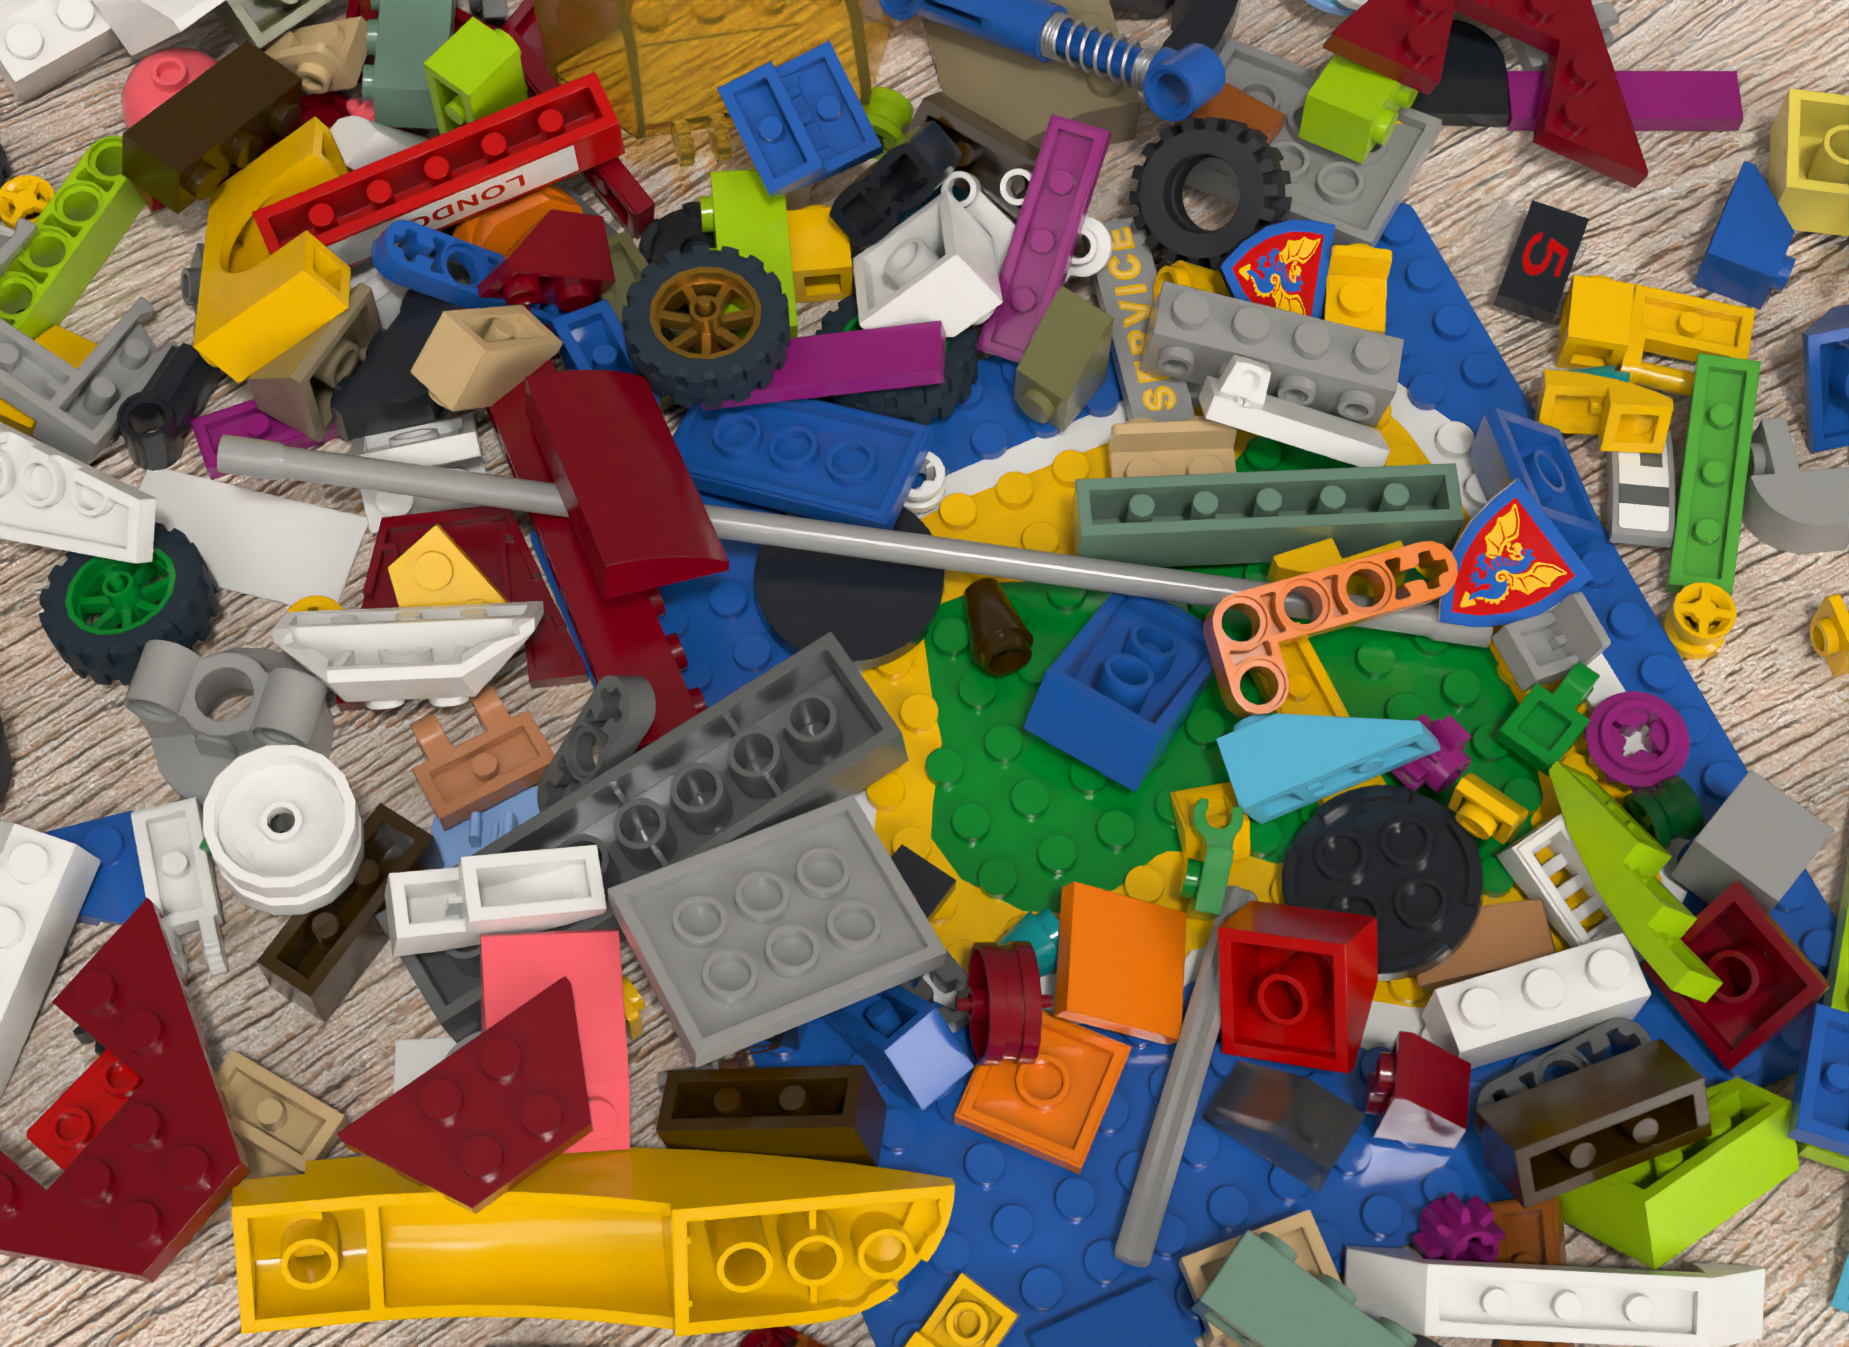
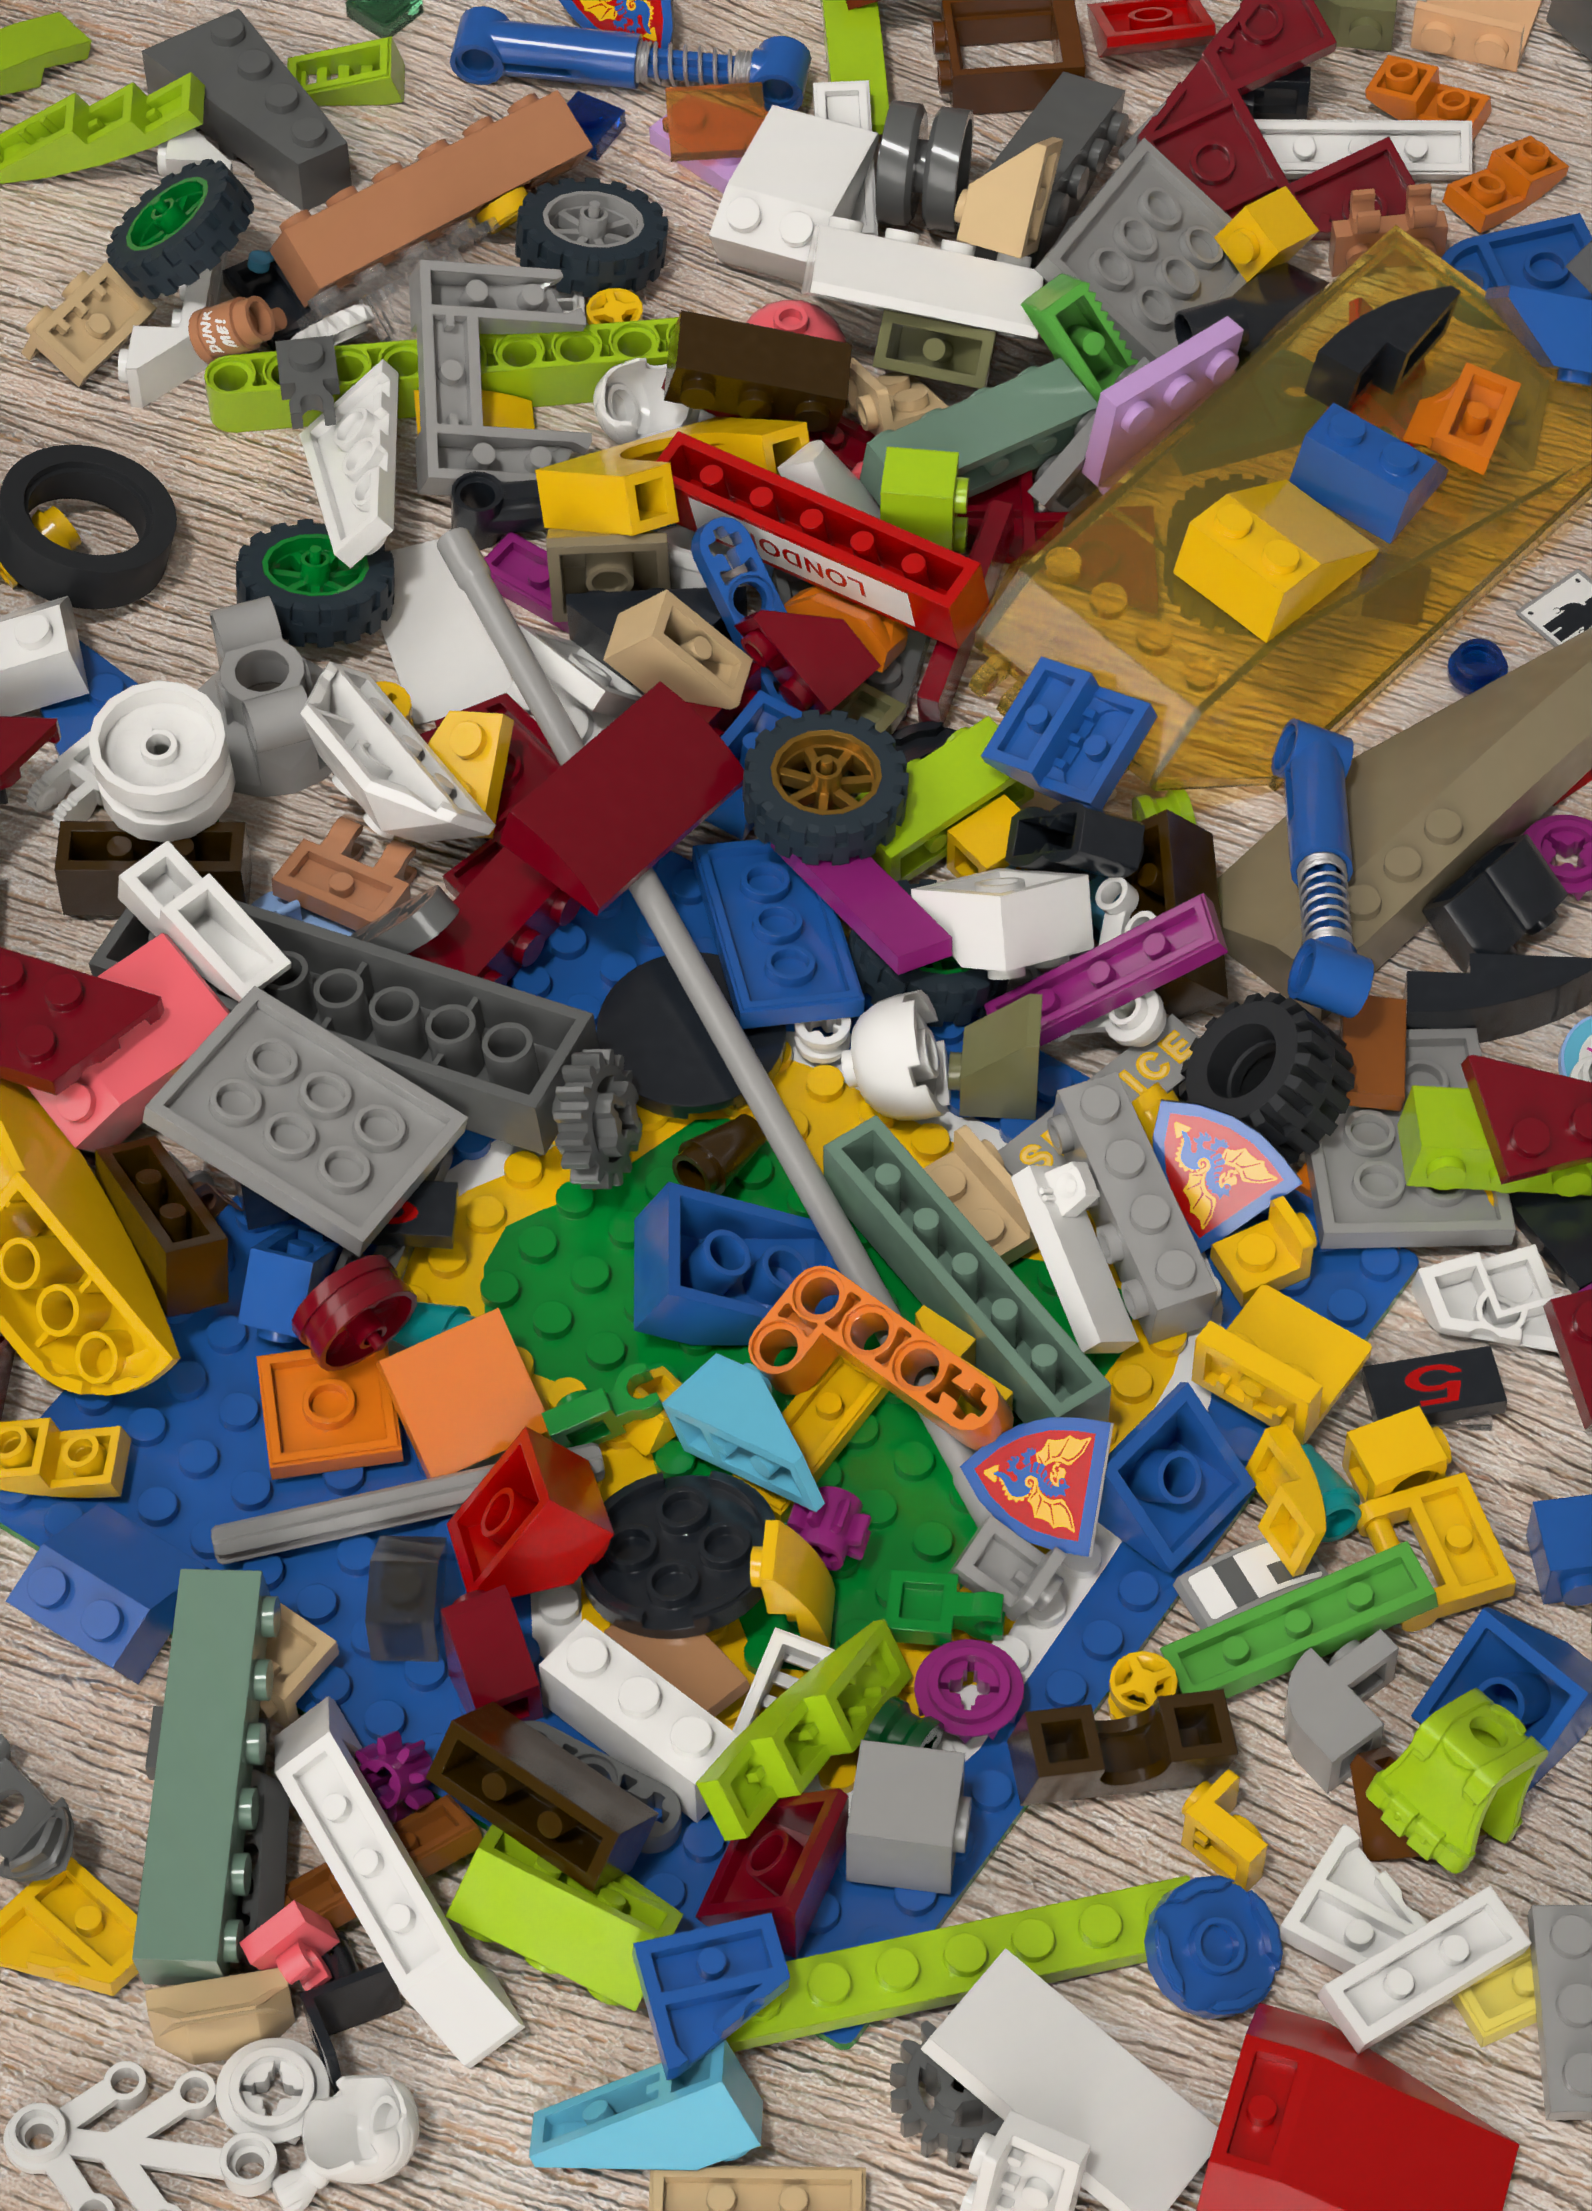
camera: 60 degrees right, 10 degrees down
none -> dark grey gear [552,1049,643,1189]
none -> white hair [593,358,716,445]
none -> white cylinder [841,990,951,1121]
none -> dark brown arch [1007,1689,1238,1806]
none -> yellow bracket [1191,1285,1372,1445]
none -> white slope [1411,1244,1564,1352]

